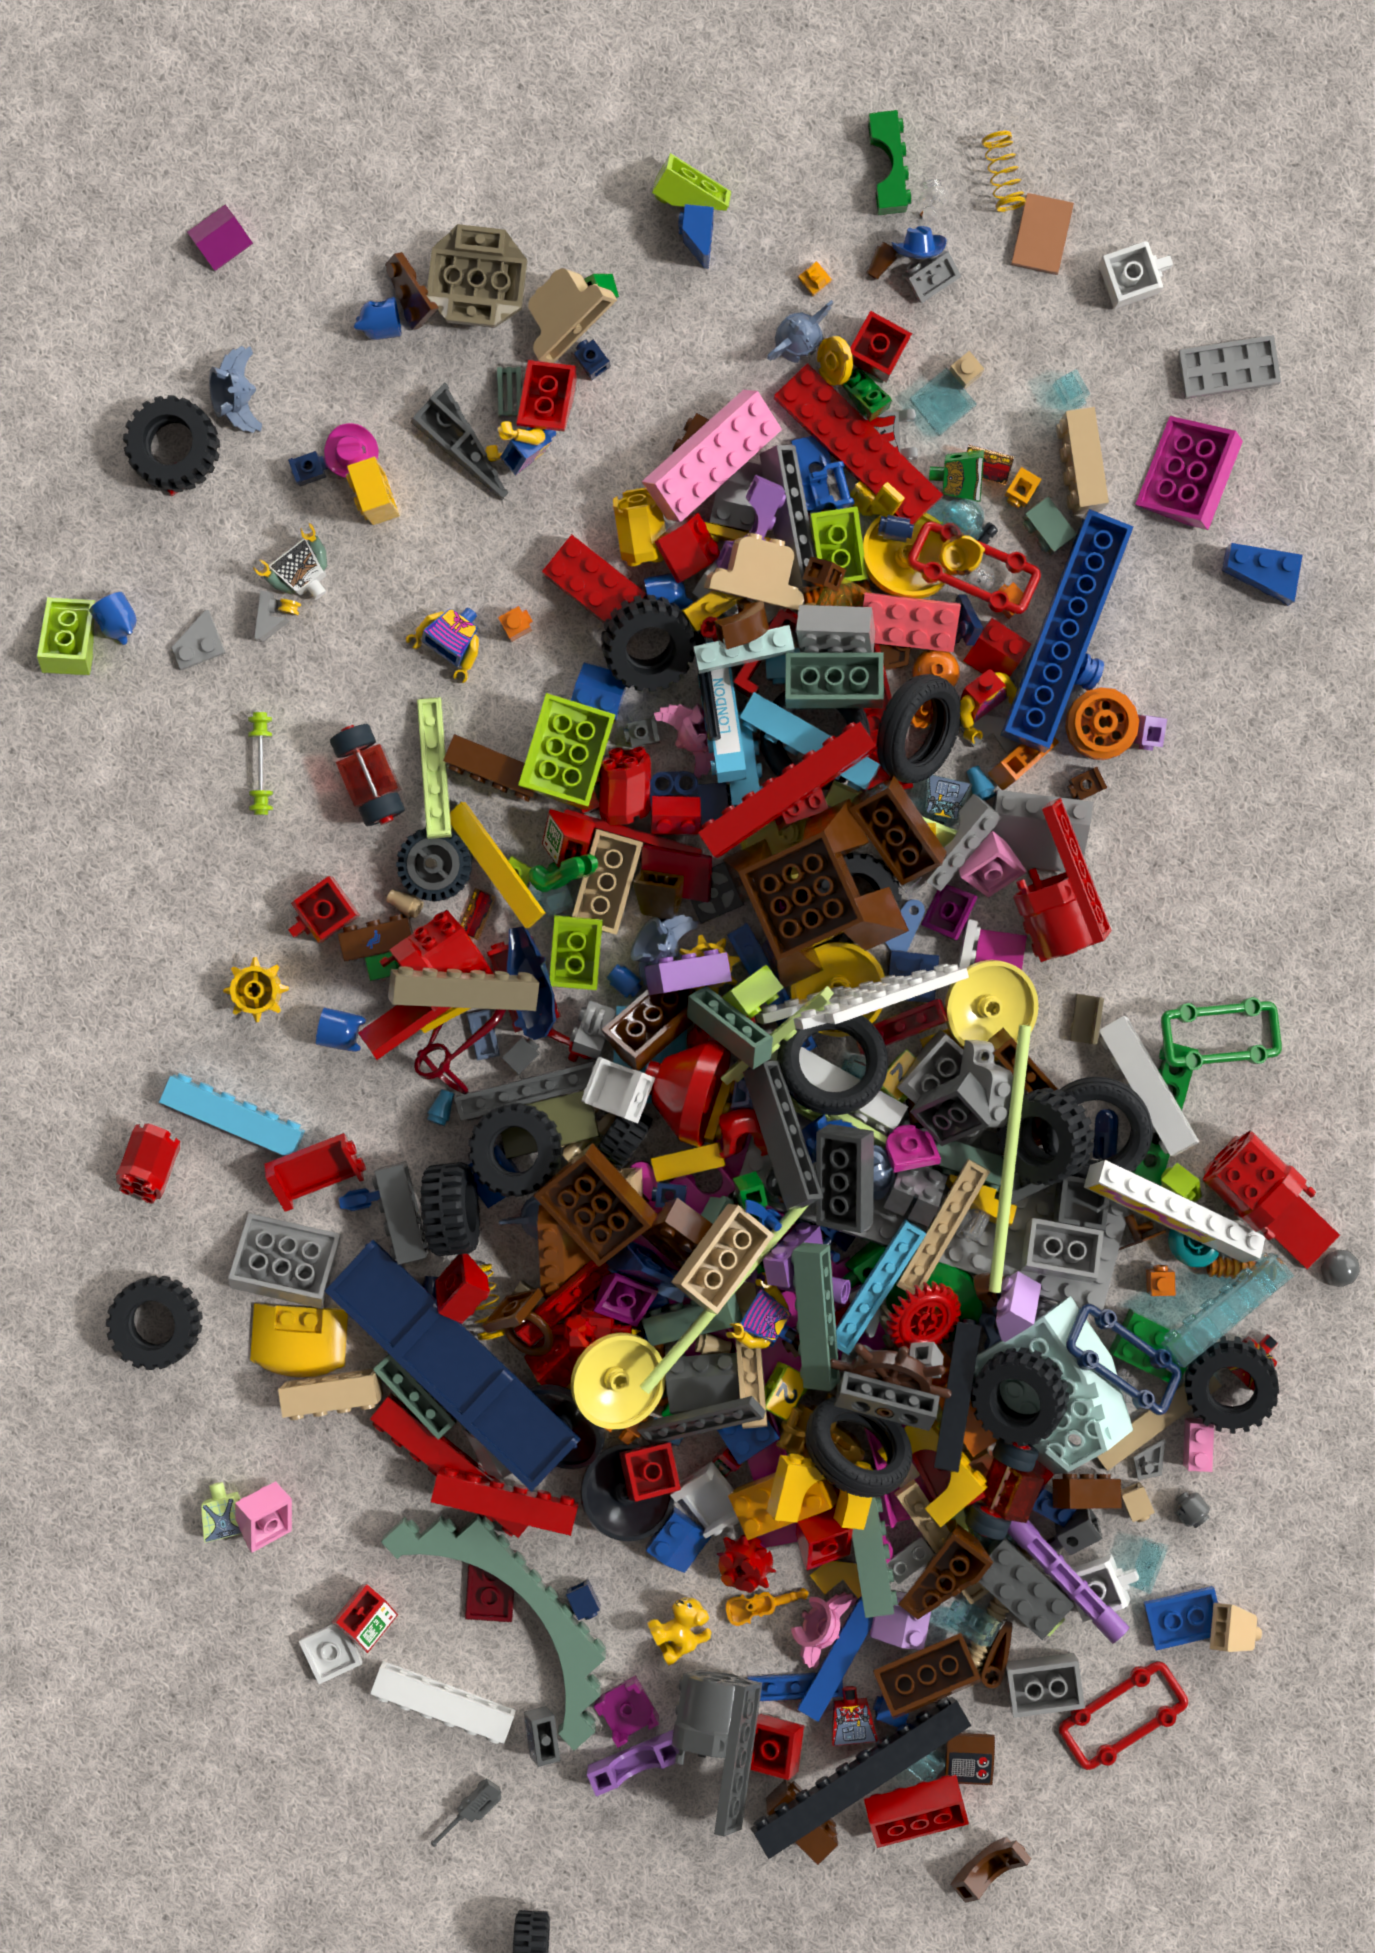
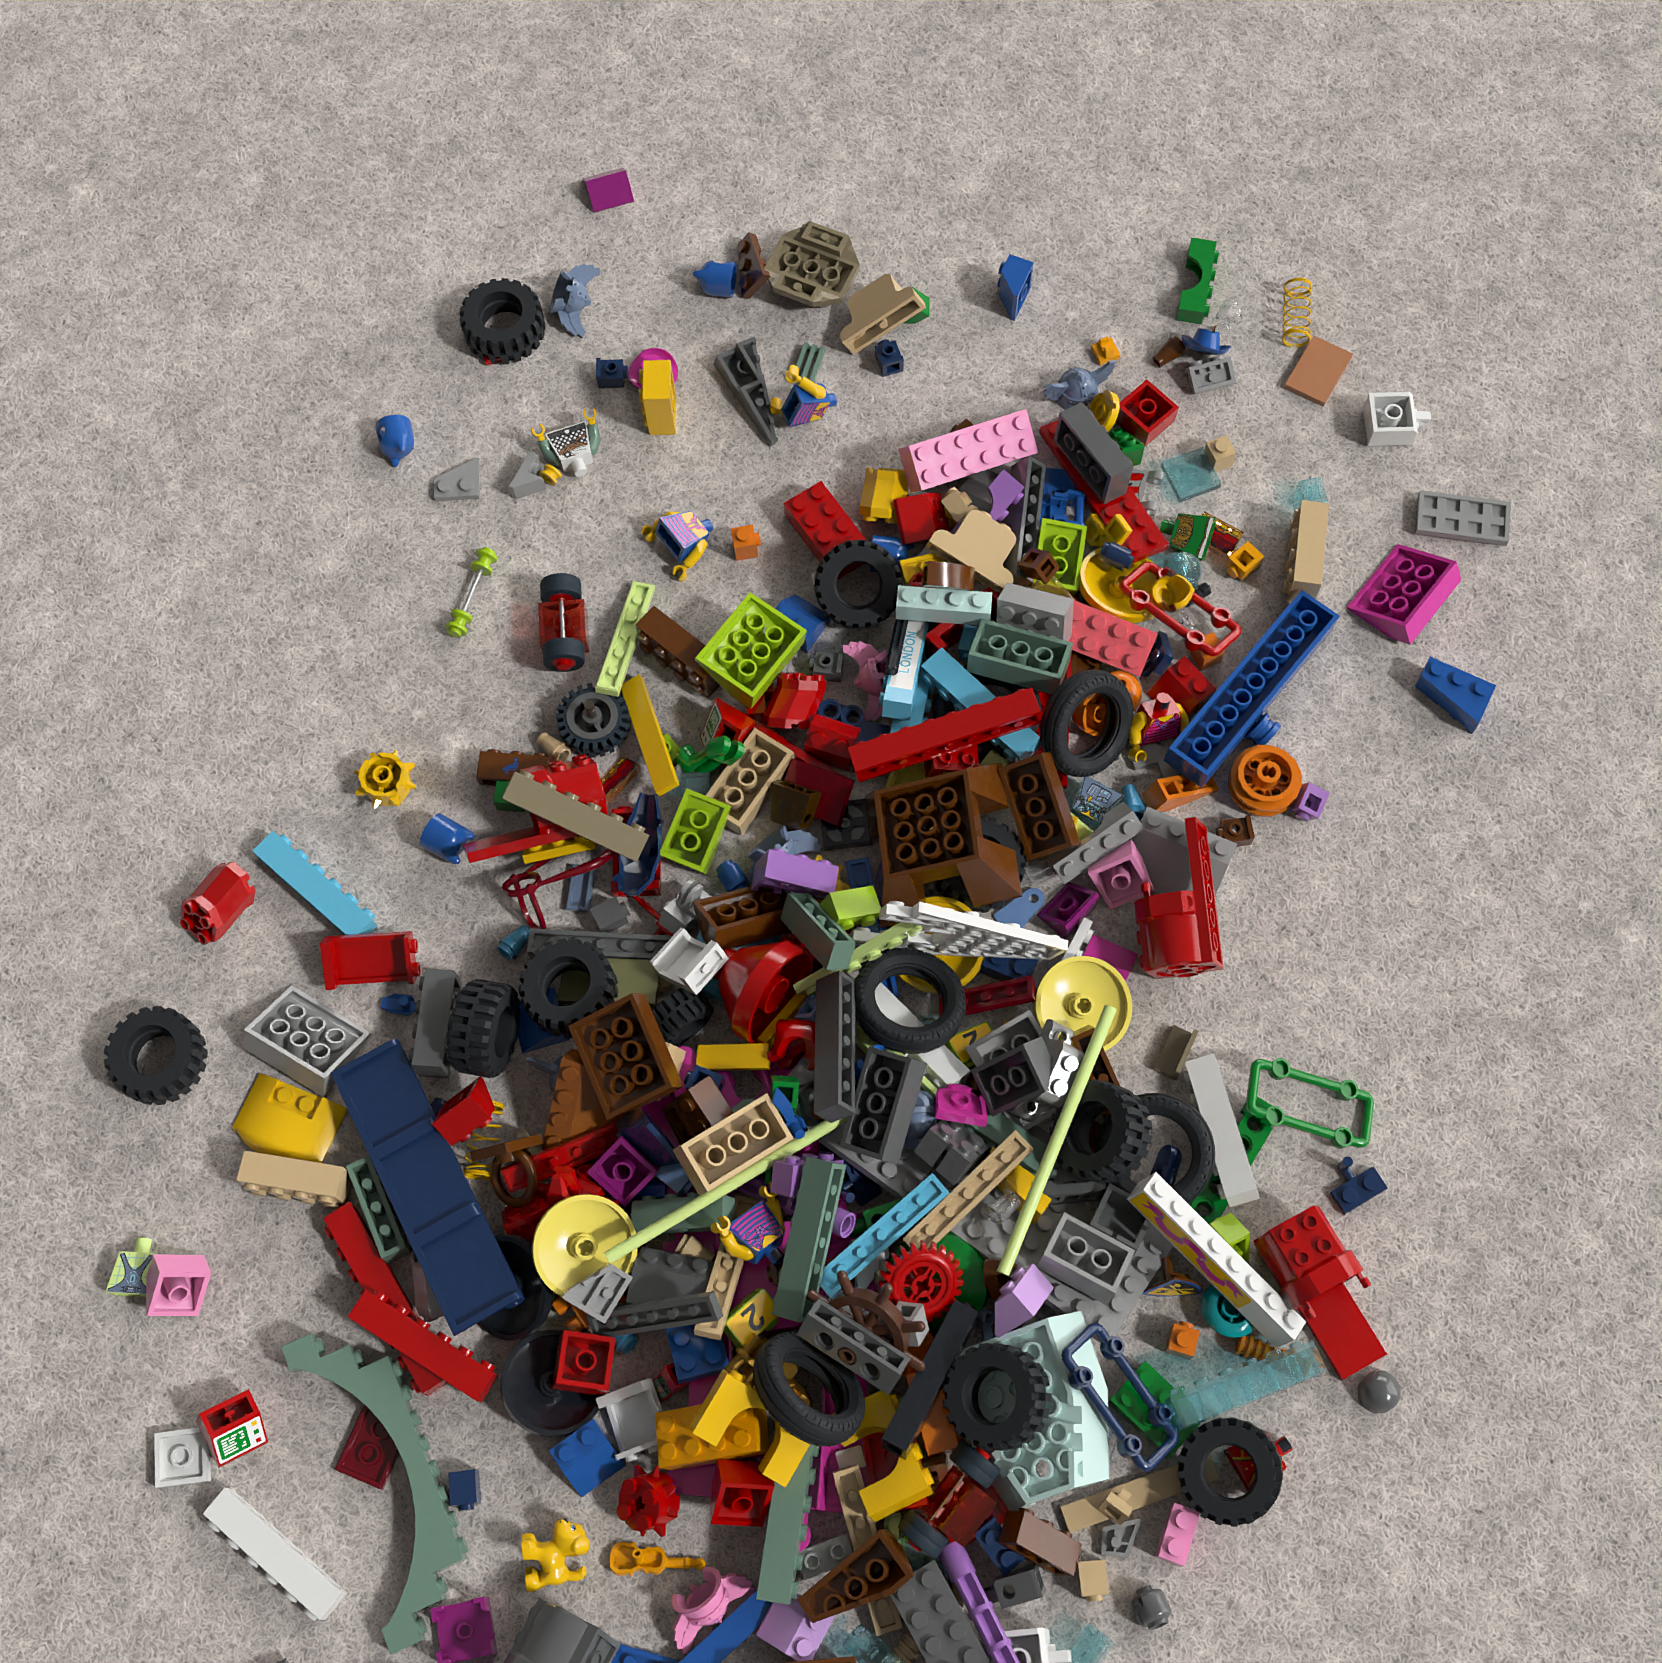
camera: 20 degrees right, 20 degrees down
lime slope [37,597,95,675] -> none
red hinge [288,876,361,943] -> none
red slope [517,360,577,432] -> none
dark grey brick [524,1706,561,1767] -> none
lime slope [652,153,731,211] -> none
yellow tile [810,1560,862,1598] -> none
sand green brick [1022,496,1077,555] -> none
none -> light grey wing [561,1263,633,1324]
none -> tan brick [941,487,980,523]
none -> dark grey brick [1053,402,1134,504]
none -> tan tile [1098,1488,1133,1526]
none -> dark blue plate [1330,1157,1388,1215]

